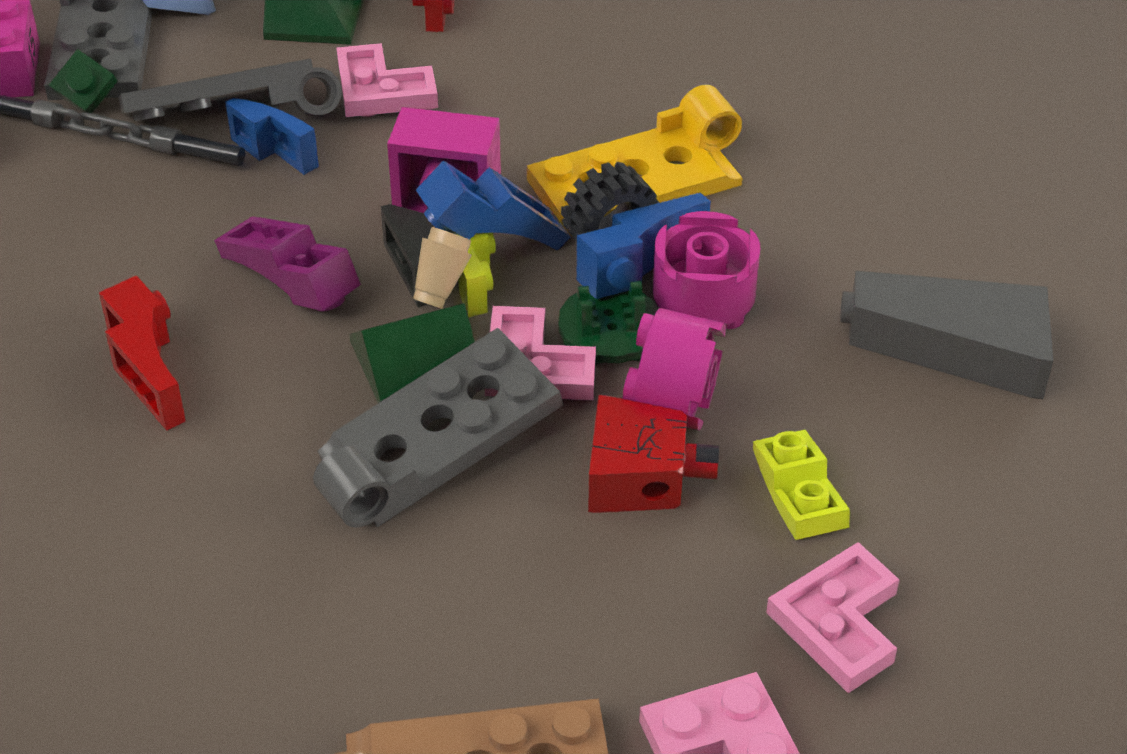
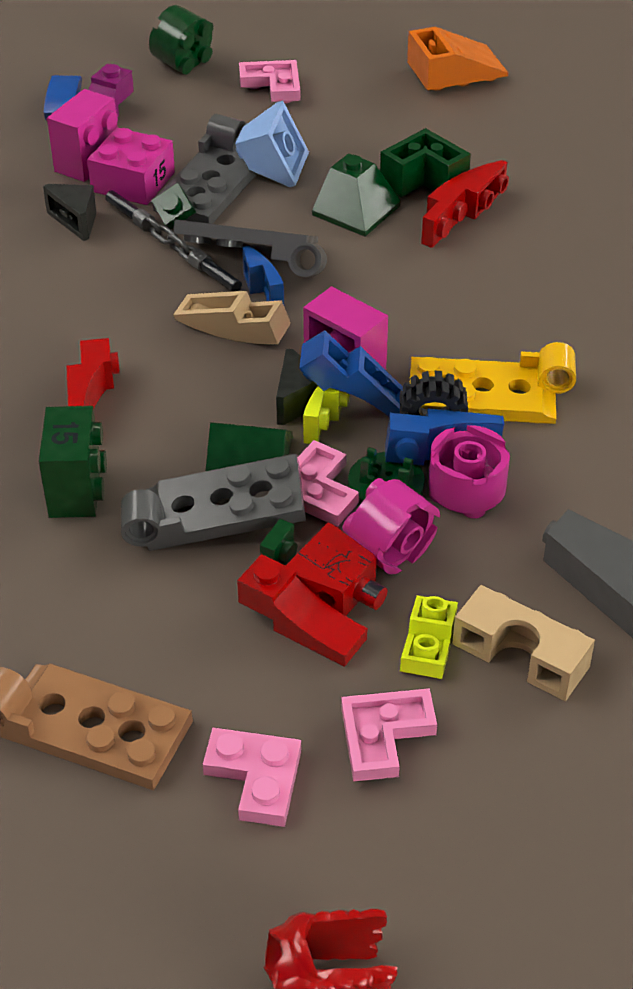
camera: 30 degrees right, 0 degrees up
magenta slope [214,216,361,312] -> none
bright pink plate [337,43,438,117] -> none
tan cone [413,227,472,309] -> none
none -> dark green brick [38,406,107,518]
none -> tan slope [173,291,291,344]
none -> red slope [237,554,368,667]
none -> dark green plate [260,519,298,565]
none -> tan arch [452,585,595,702]

